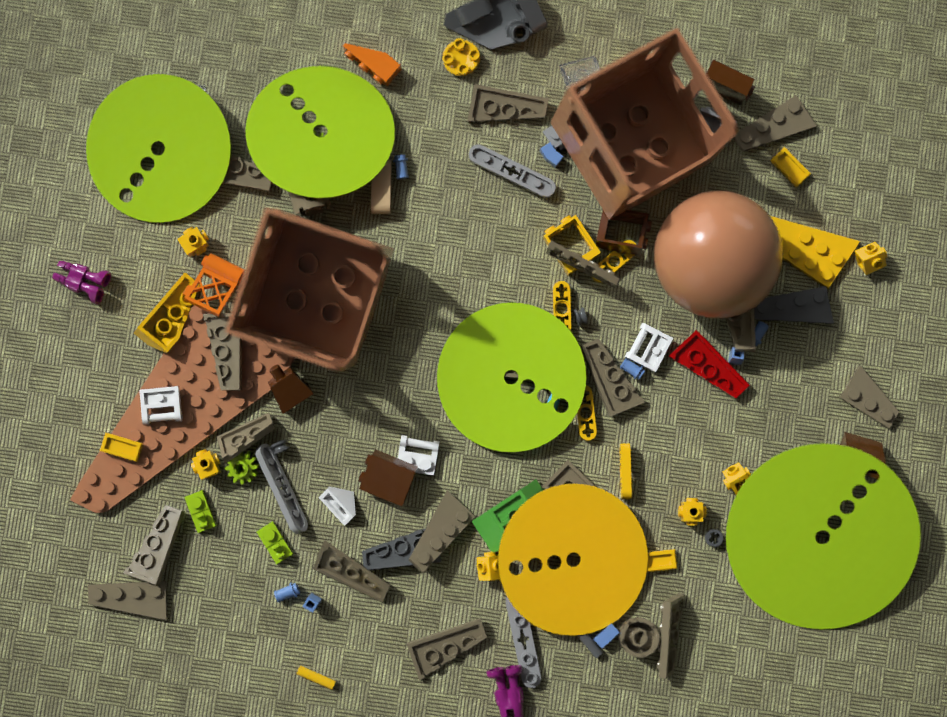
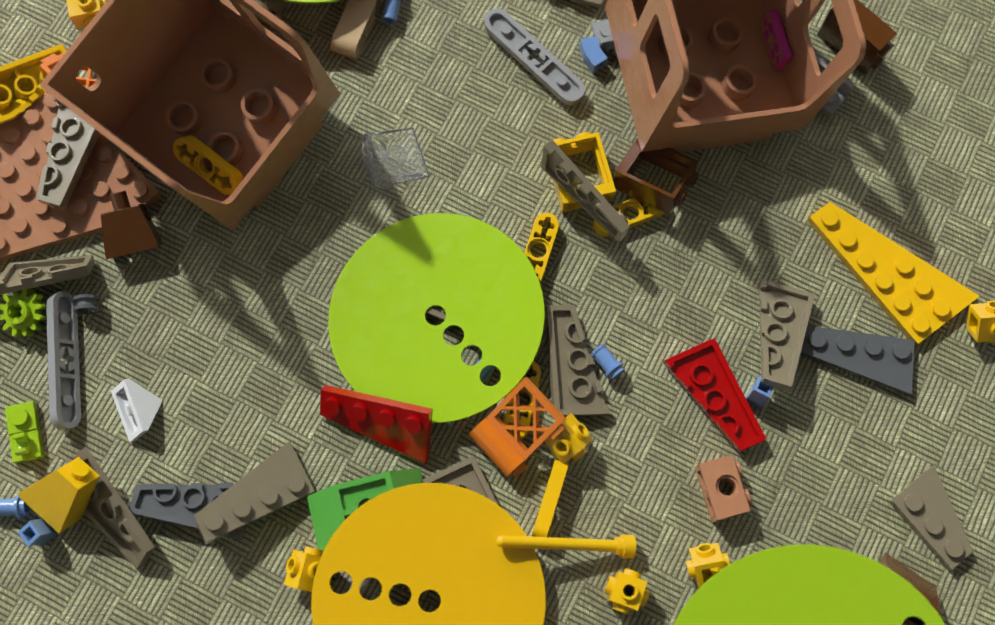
camera: 15 degrees right, 10 degrees down
reddish brown brick [358,449,418,506] -> none
white plate [398,435,440,476] -> none
dark grey bush [574,307,588,326] -> none
white plate [625,323,673,372] -> none
nougat piece [654,191,783,319] -> none
dark tan wing [733,95,817,152] -> none
medium blue pin [755,321,769,346] -> none
yellow tile [770,147,811,188] -> none
none -> yellow slope [18,457,100,534]
none -> yellow beam [173,135,243,195]
none -> red wing [320,385,433,464]
none -> clear slope [361,128,430,190]
none -> orange piece [469,377,567,478]
none -> yellow piece [496,534,637,559]
none -> yellow brick [545,413,593,464]
none -> nougat brick [695,455,752,523]
none -> dark pink tile [760,10,793,71]

